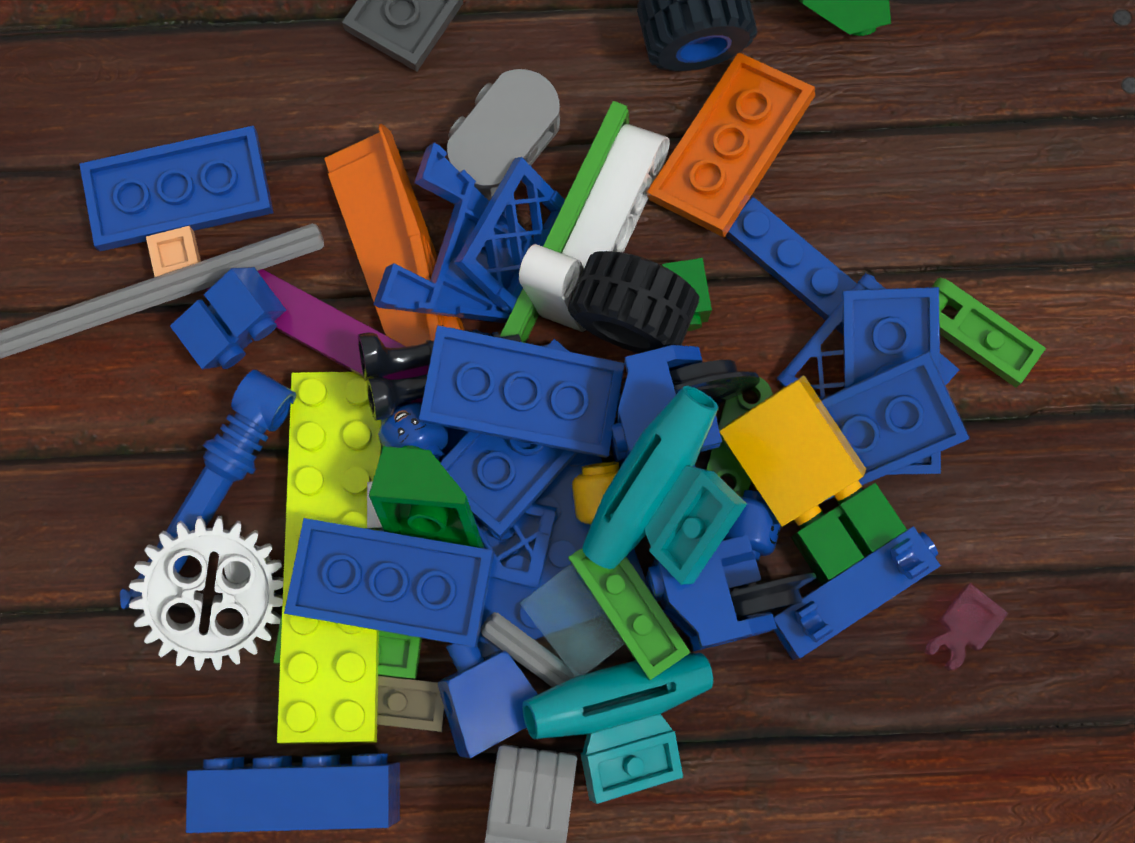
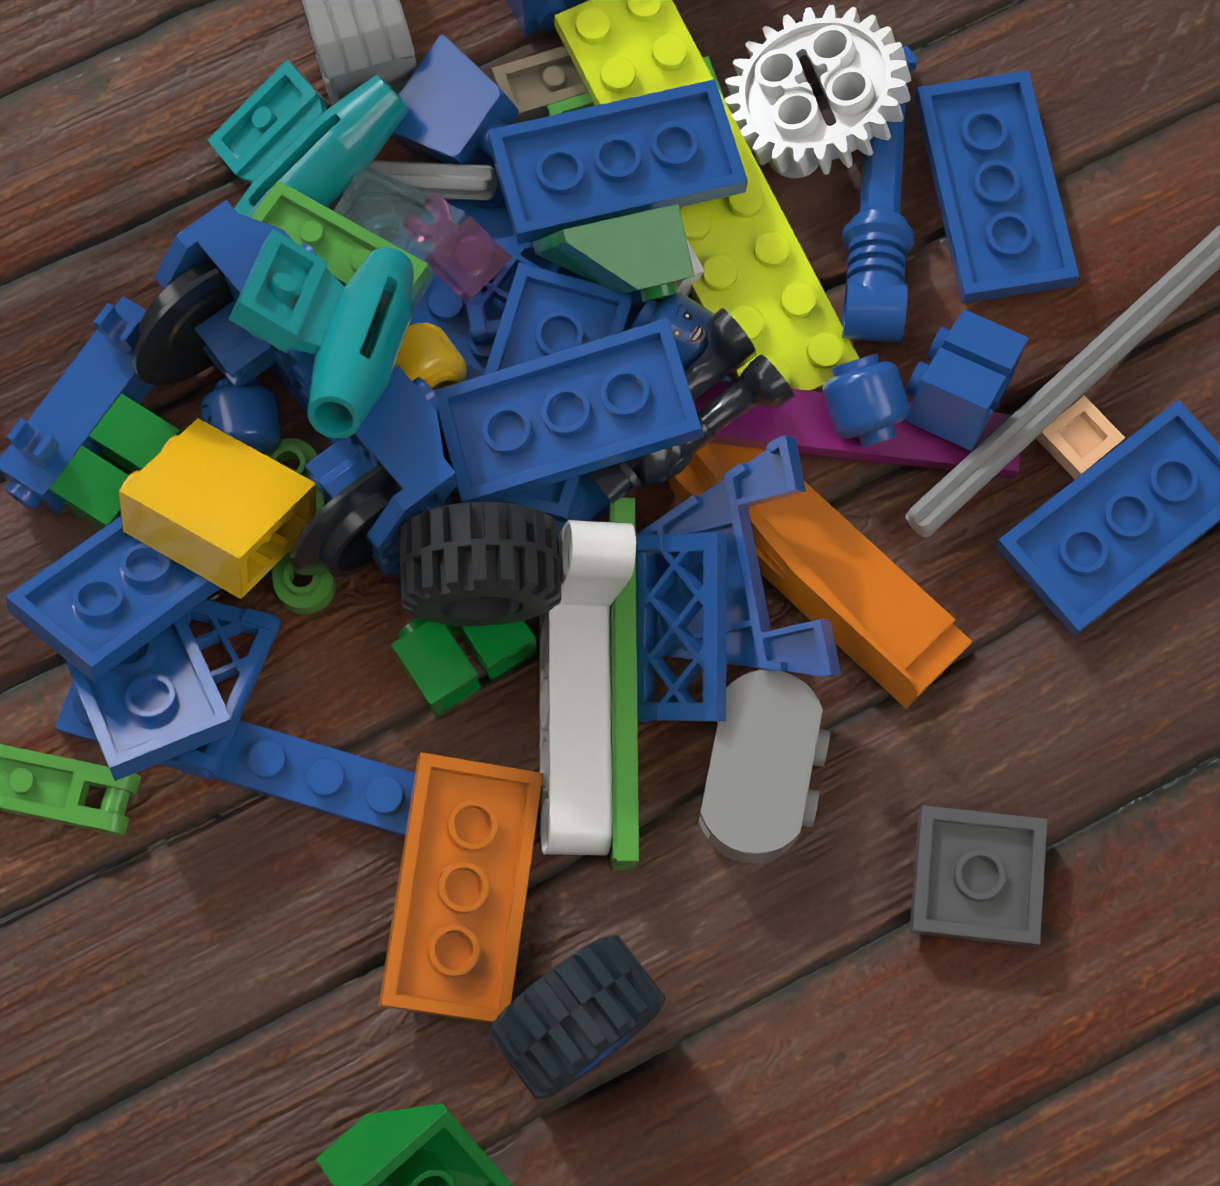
camera: 155 degrees right, 5 degrees down
none -> clear pink plate [402,192,512,303]
none -> blue head [822,353,910,447]
none -> blue plate [914,70,1079,304]

